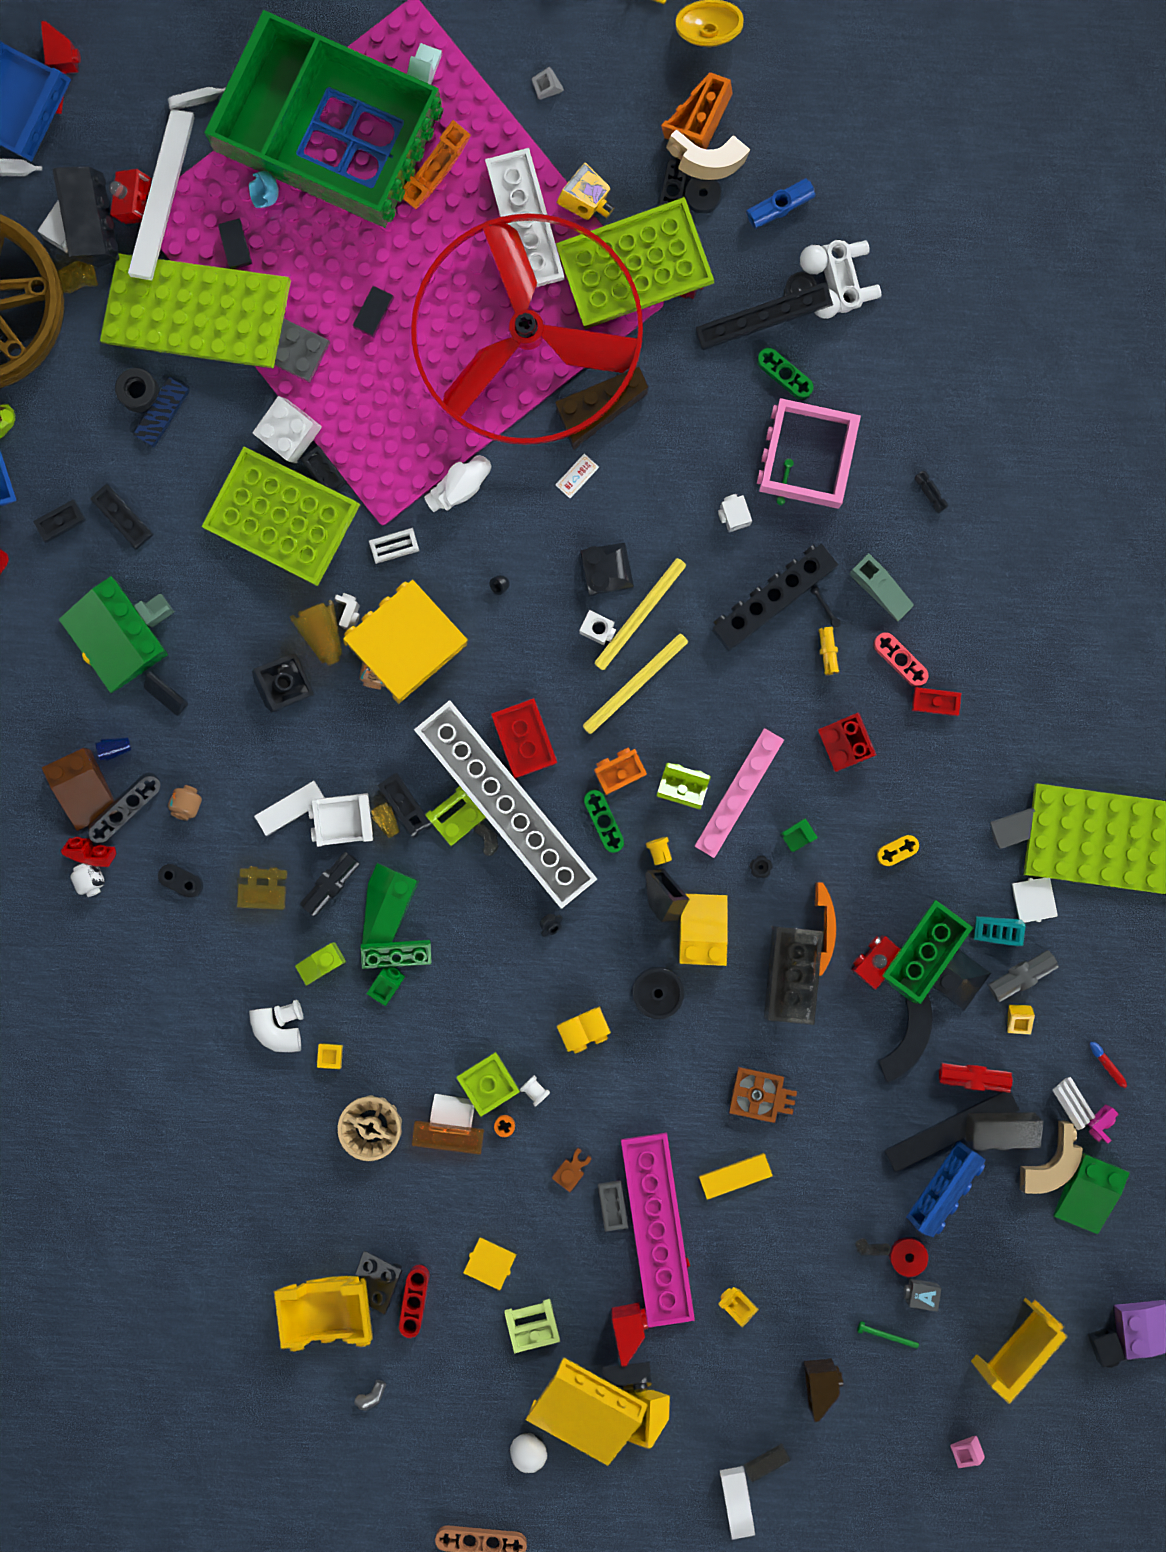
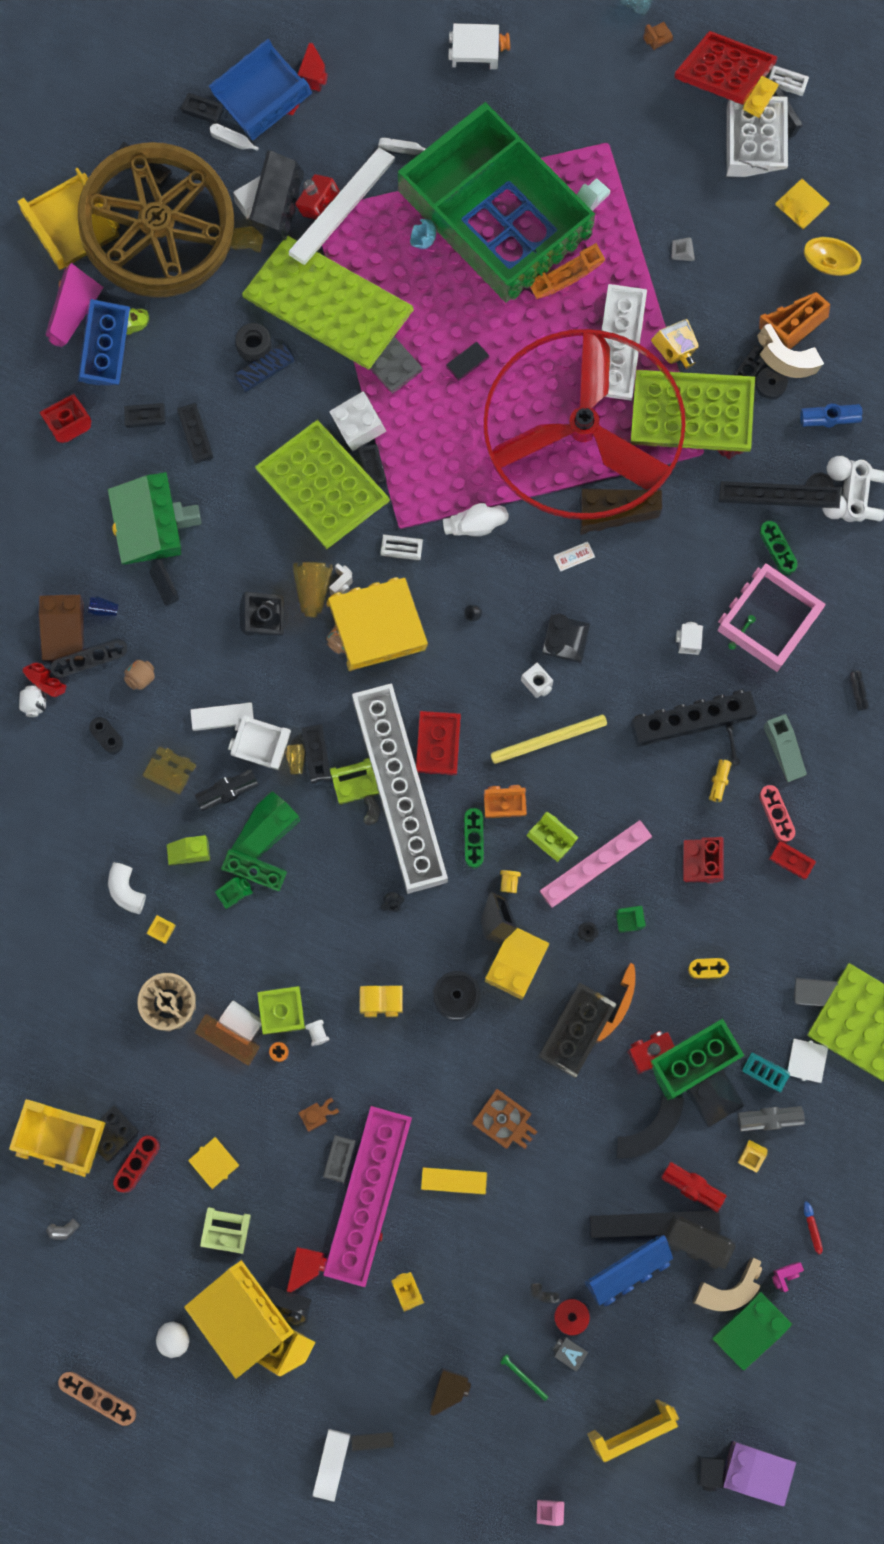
camera: 15 degrees right, 10 degrees down
black slope [218,218,252,269] -> none
white bush [274,1000,303,1026] -> none
light yellow axle [595,558,686,670] -> none
white tile [1053,1077,1095,1130] -> none

